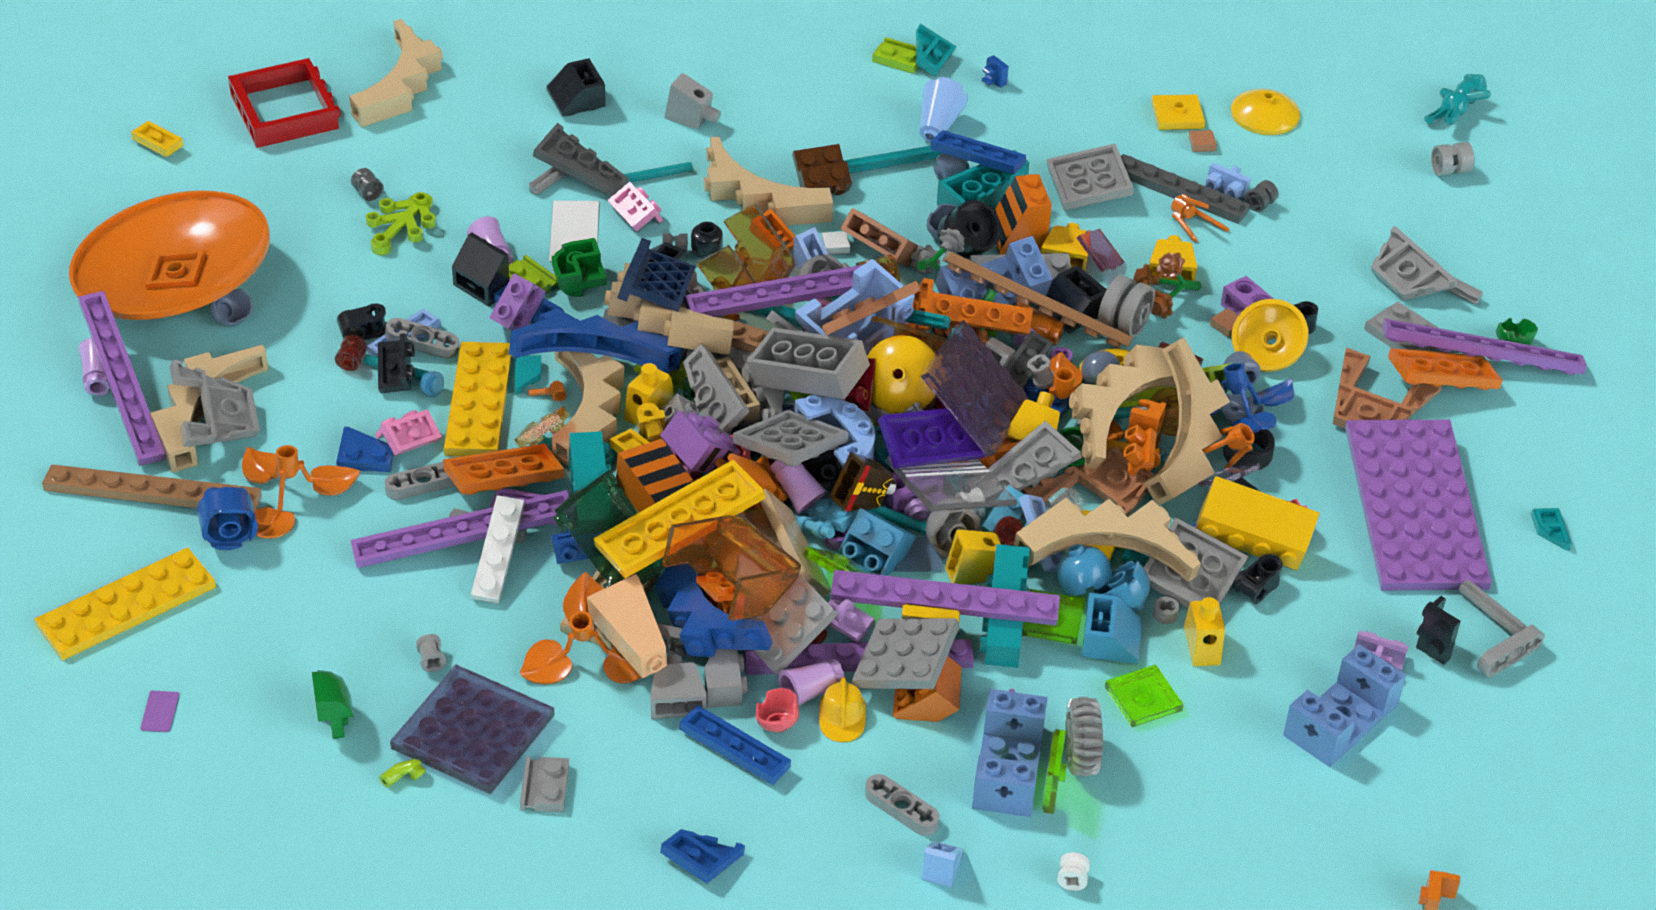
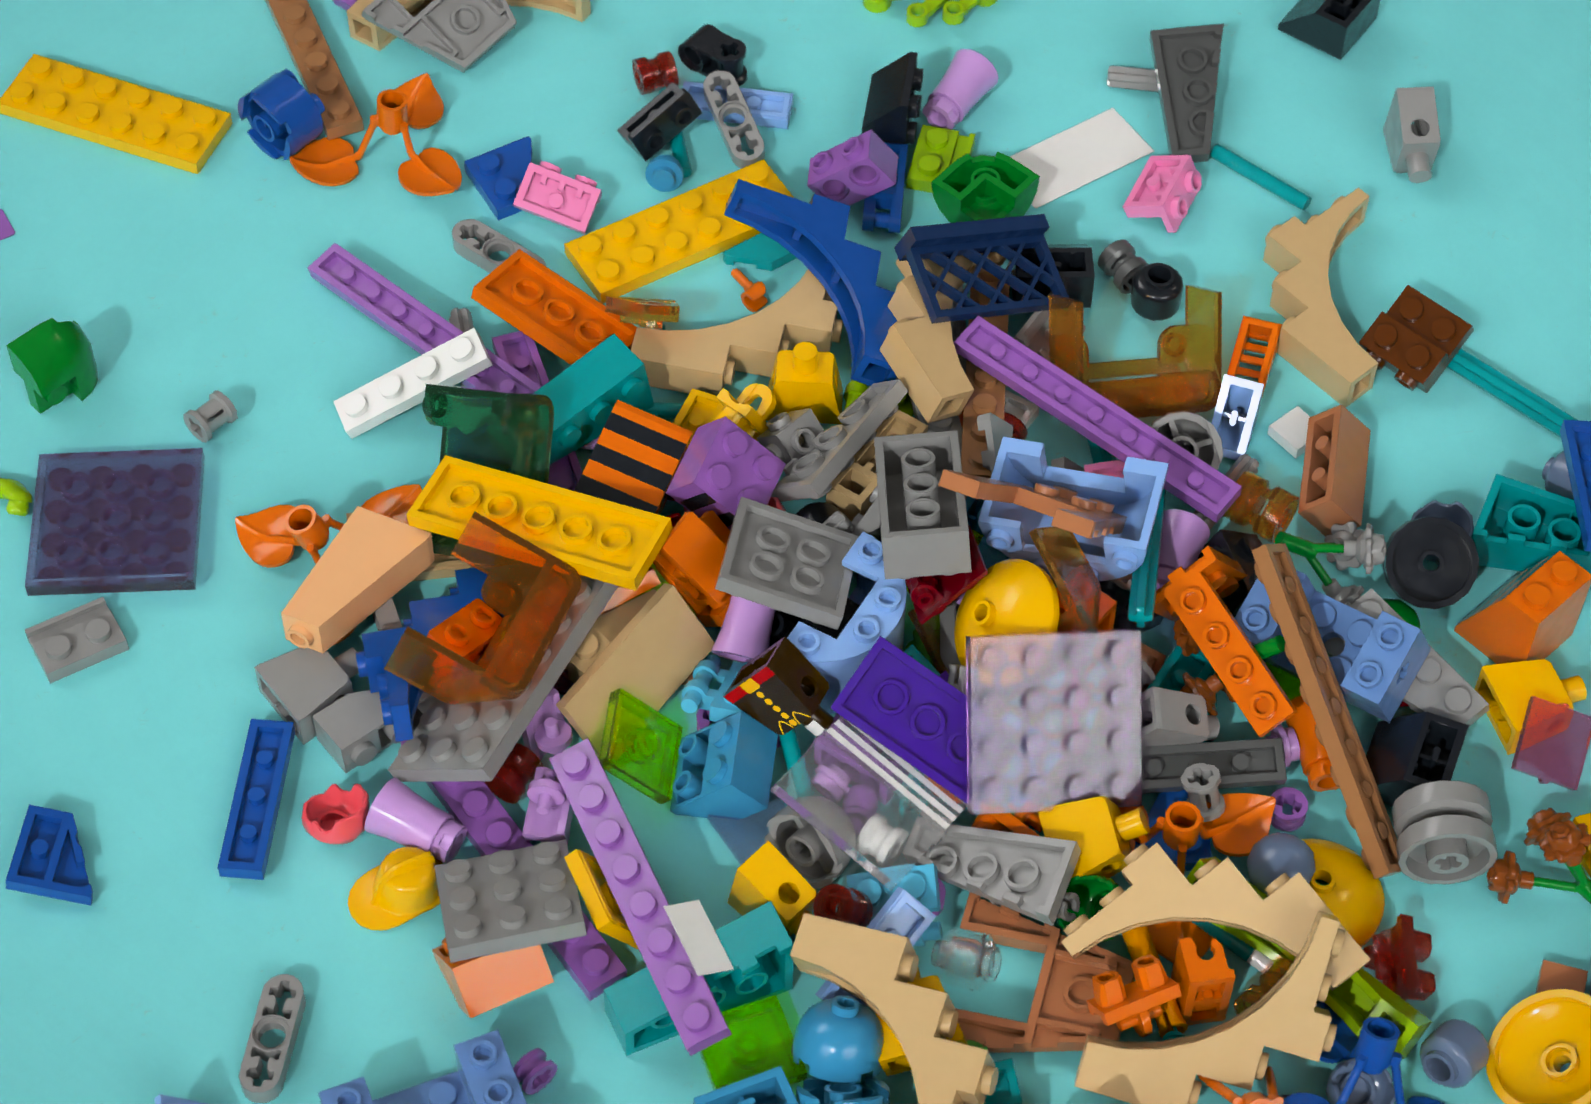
camera: 60 degrees right, 10 degrees up
none -> white sticker [663,900,734,976]

